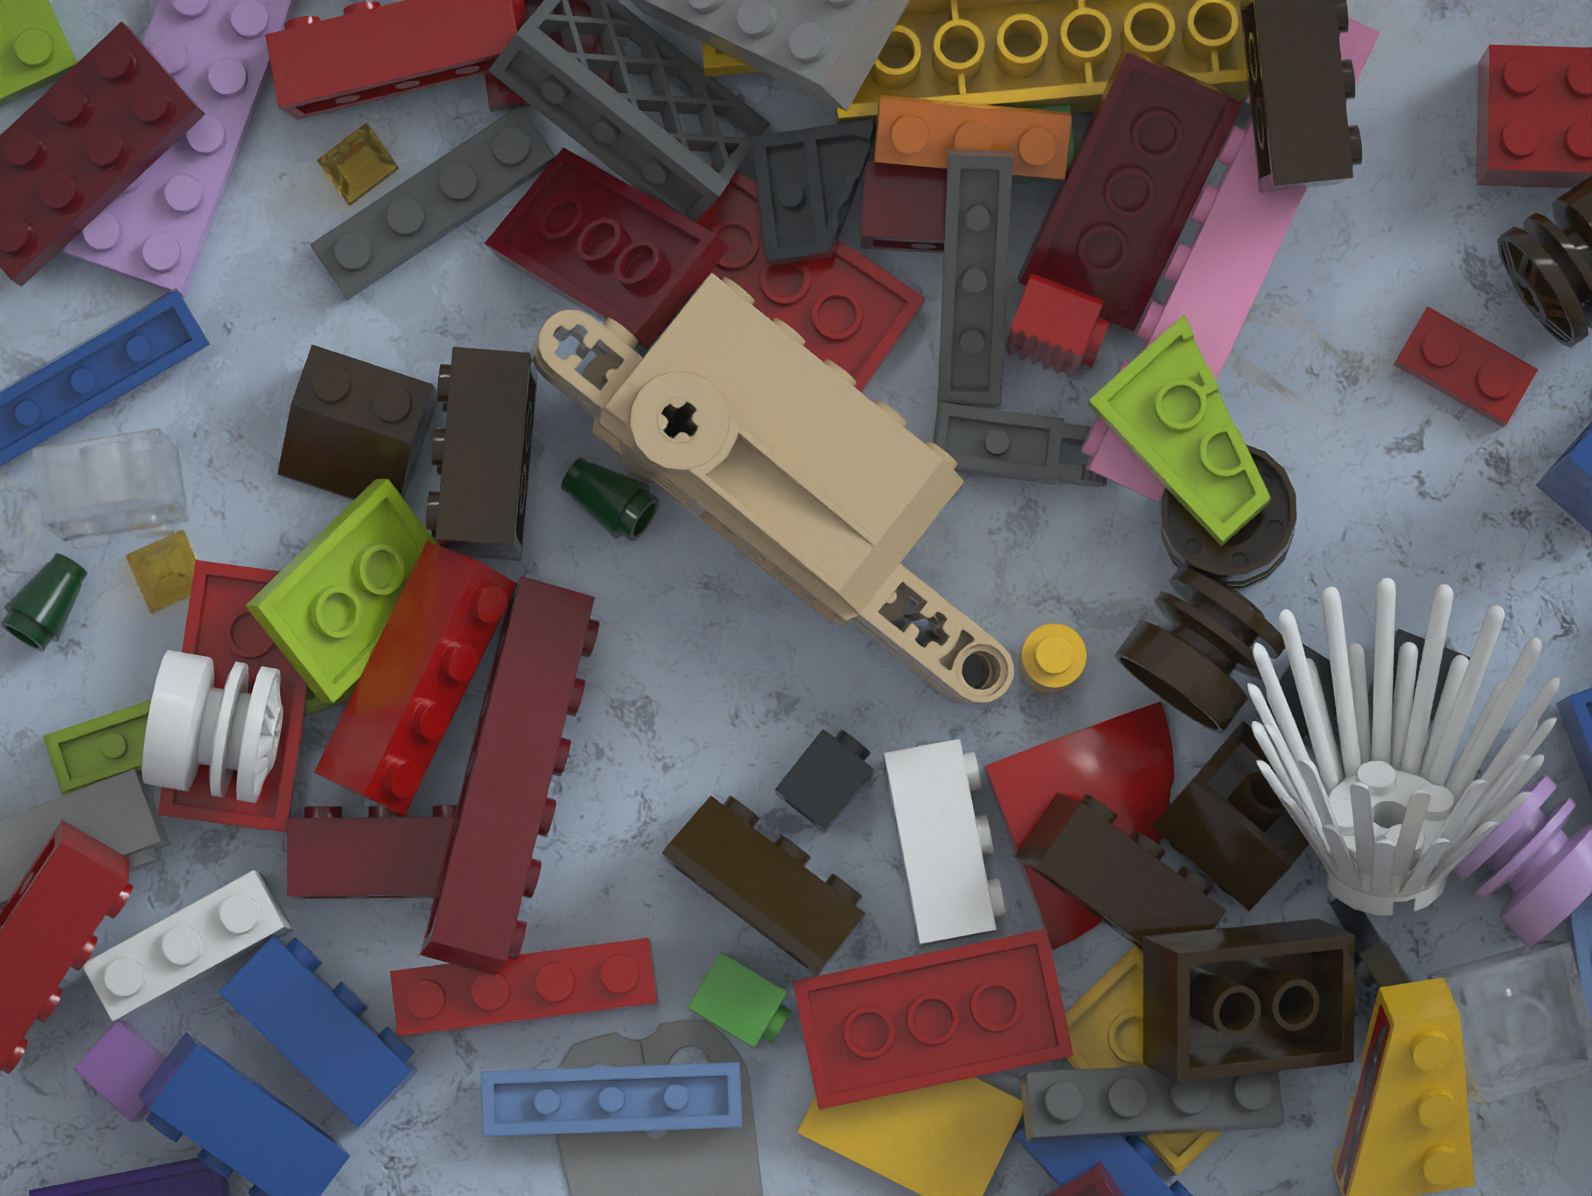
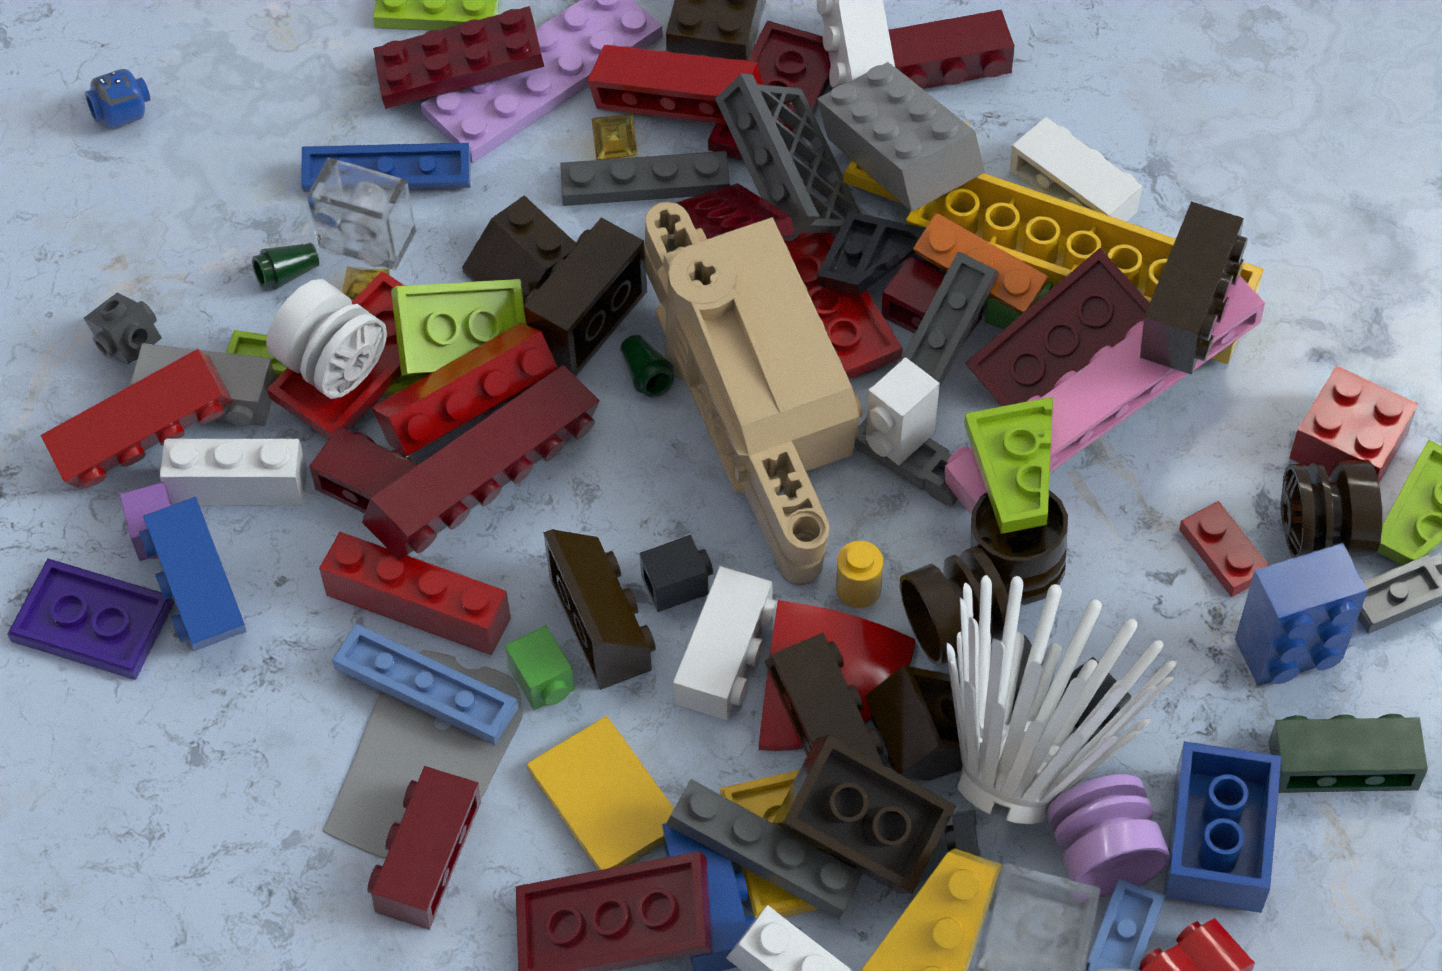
camera: 30 degrees right, 25 degrees down
blue brick [219,936,418,1128] -> none
red plate [792,928,1074,1110] -> none
red brick [1005,273,1110,378] -> none
none -> white brick [866,357,940,466]

